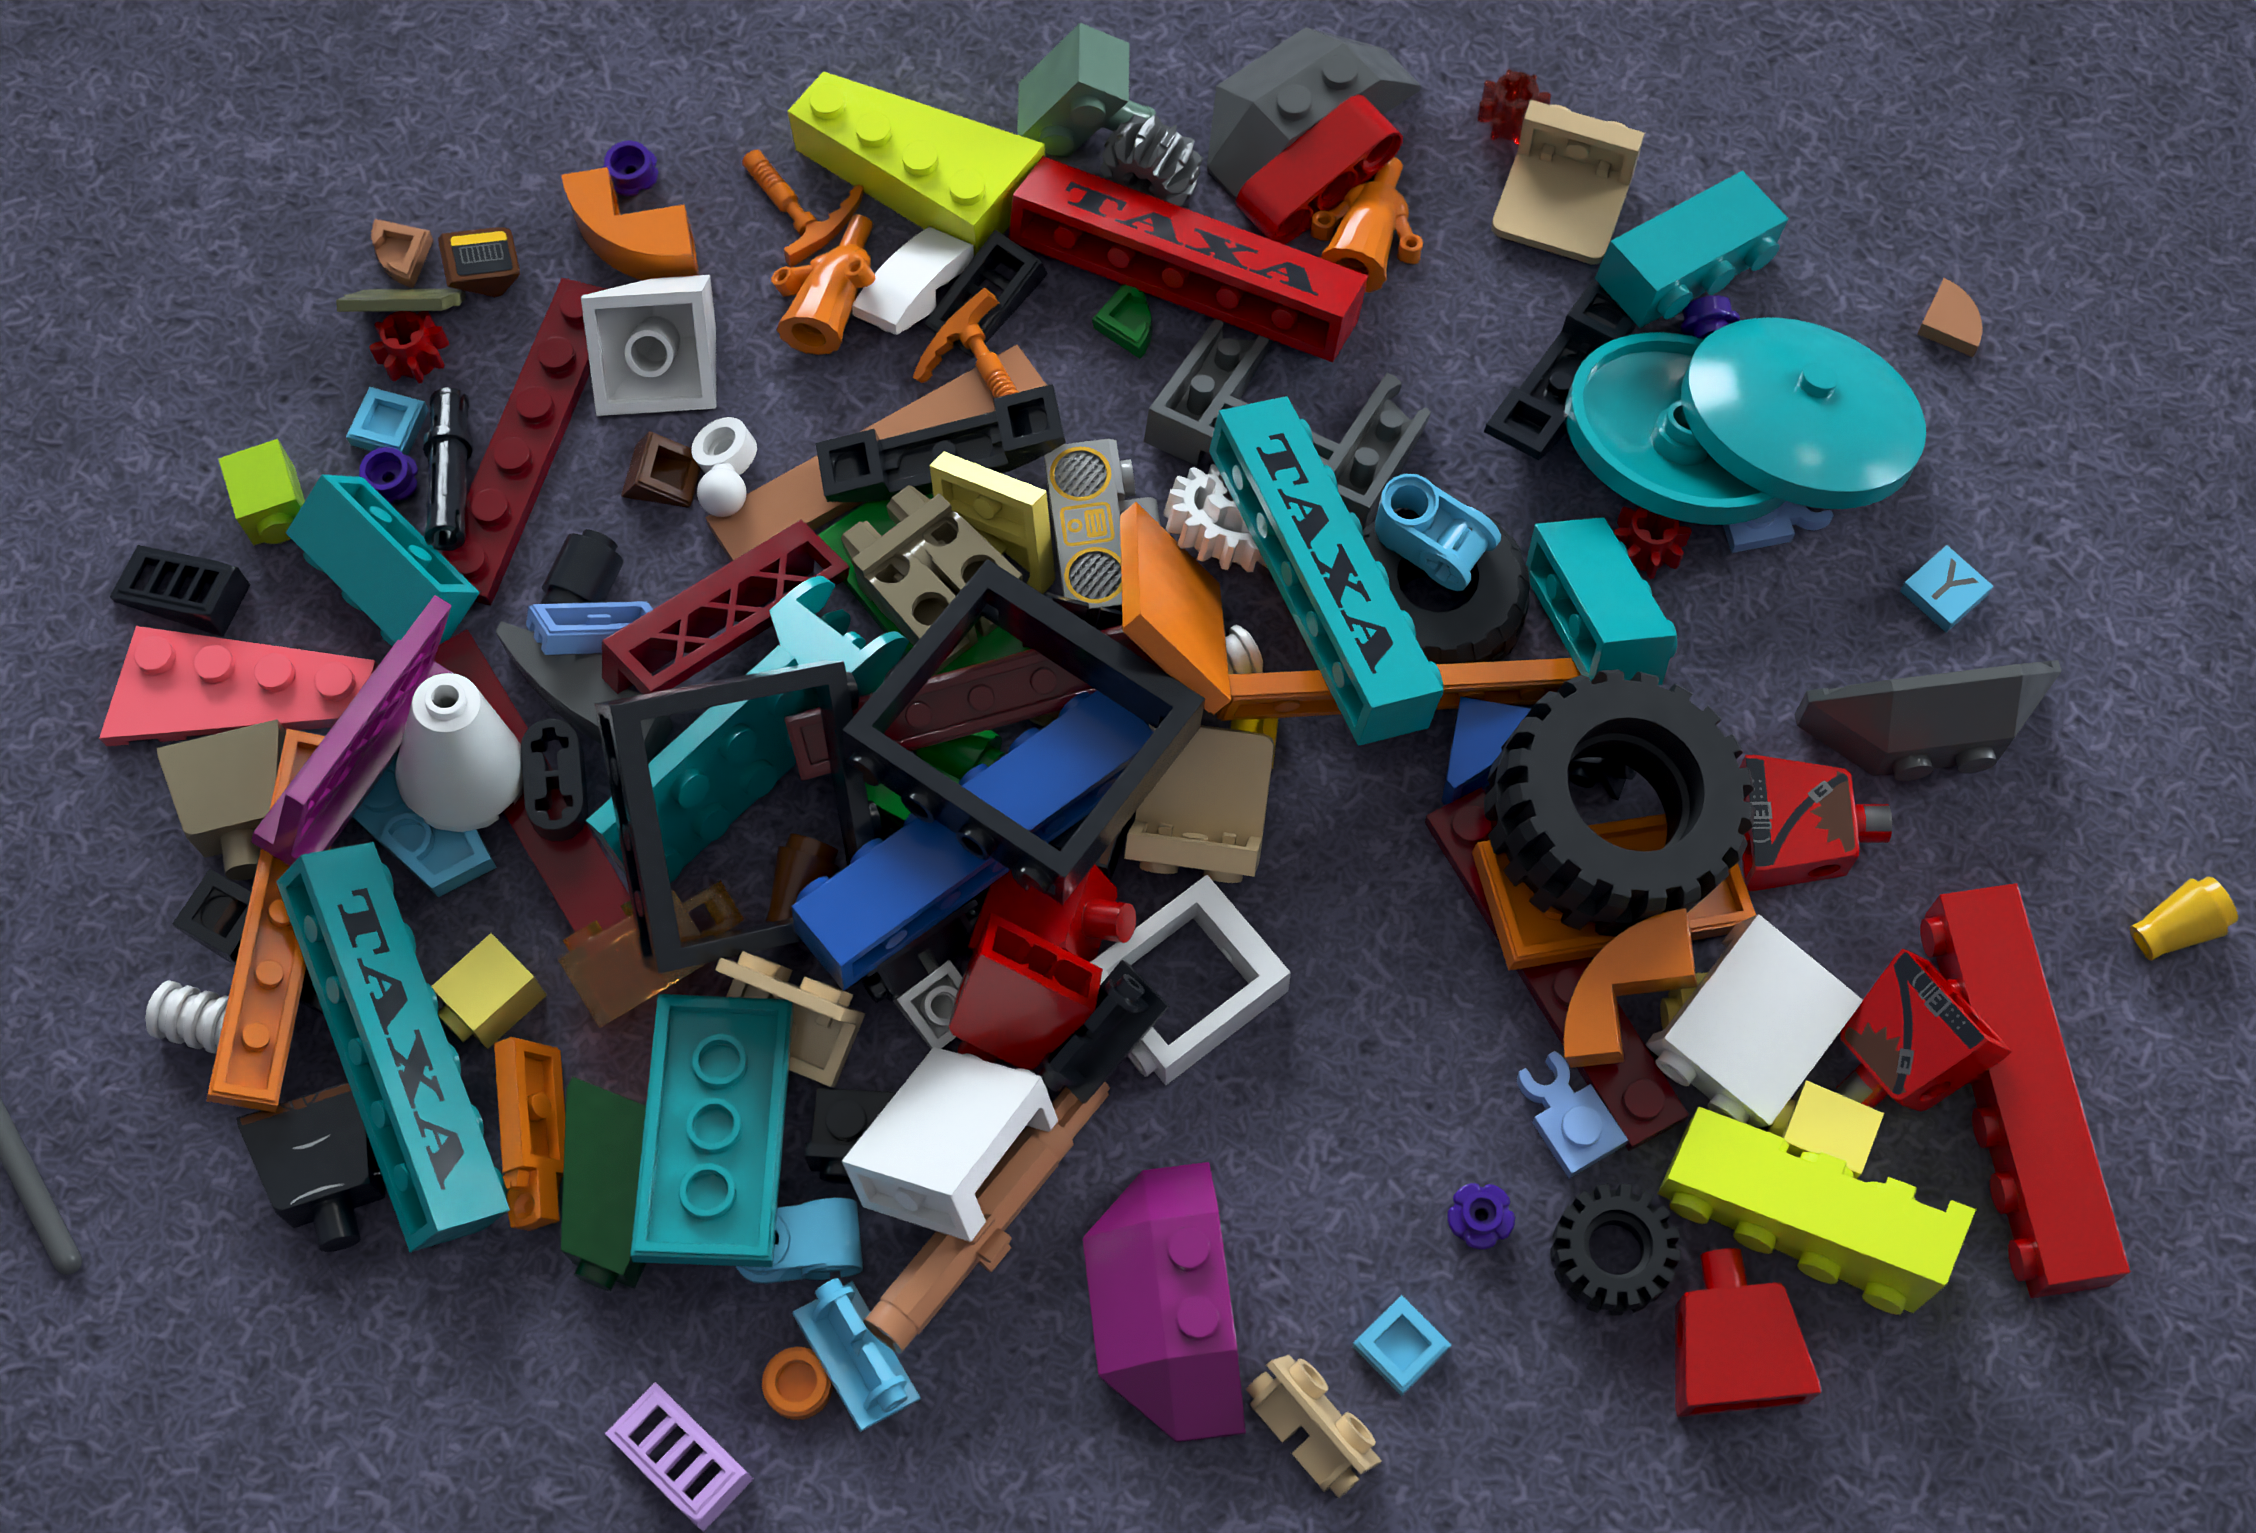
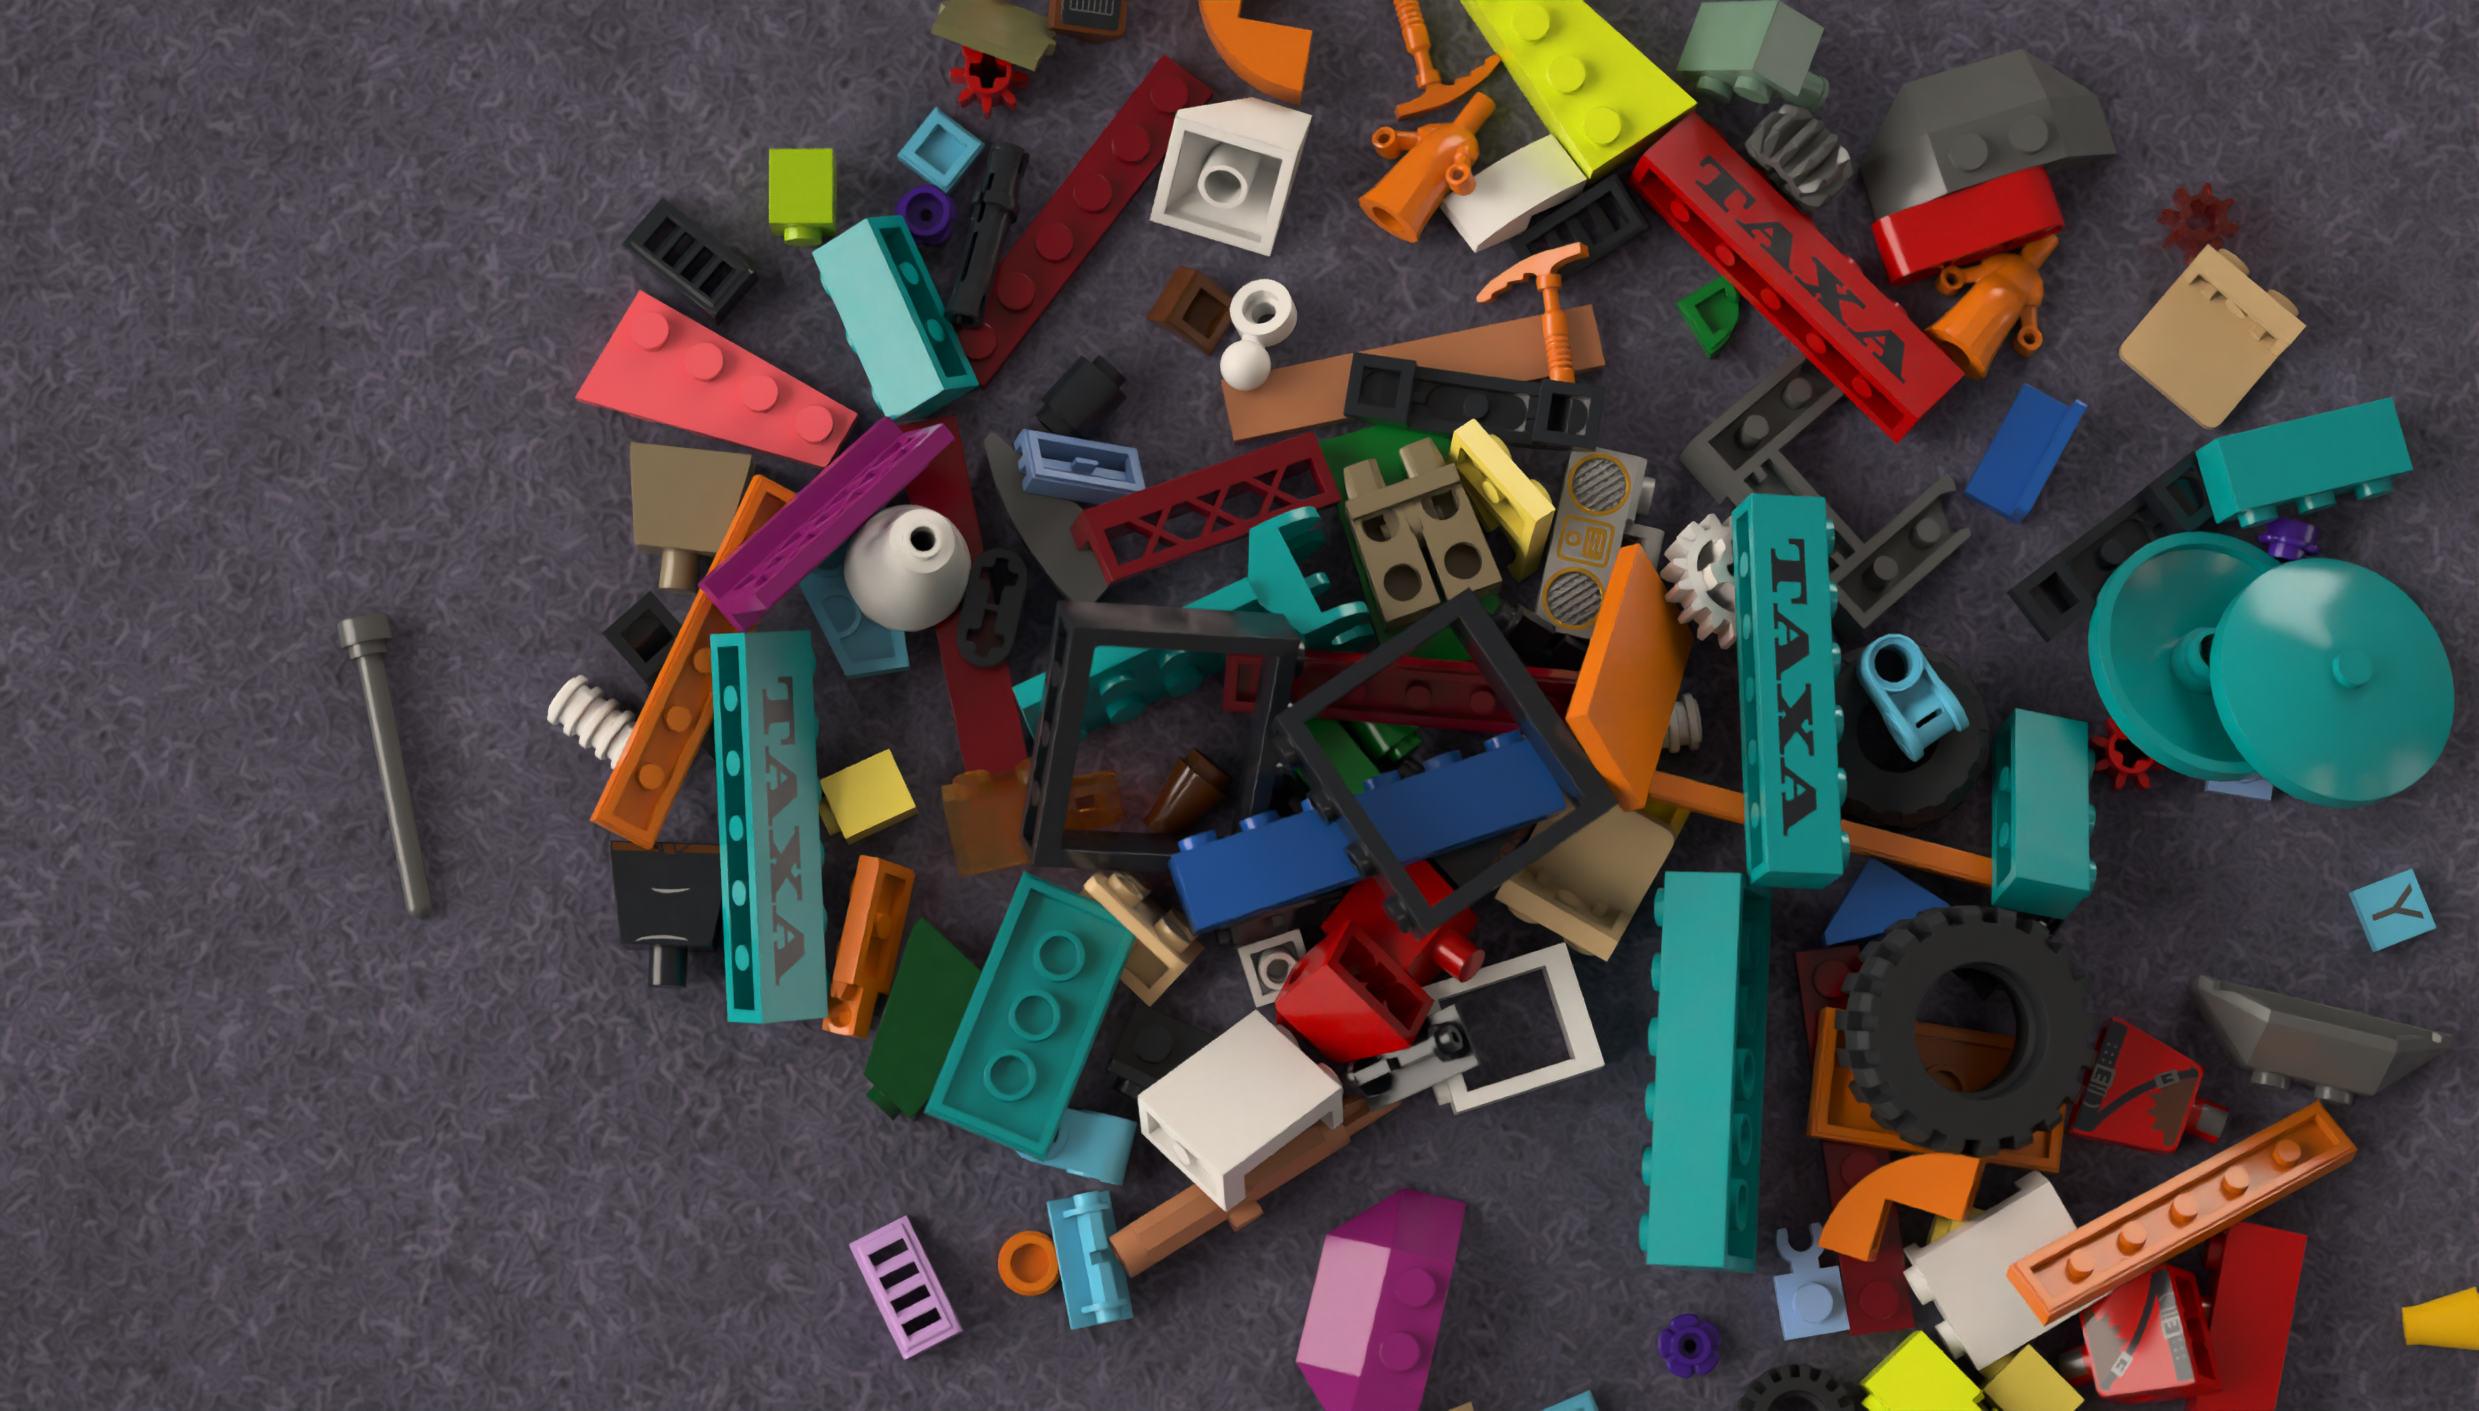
camera: 15 degrees right, 15 degrees up
none -> teal brick [1639,871,1773,1273]
none -> blue panel [1962,383,2088,525]
none -> orange tile [2006,1100,2358,1327]

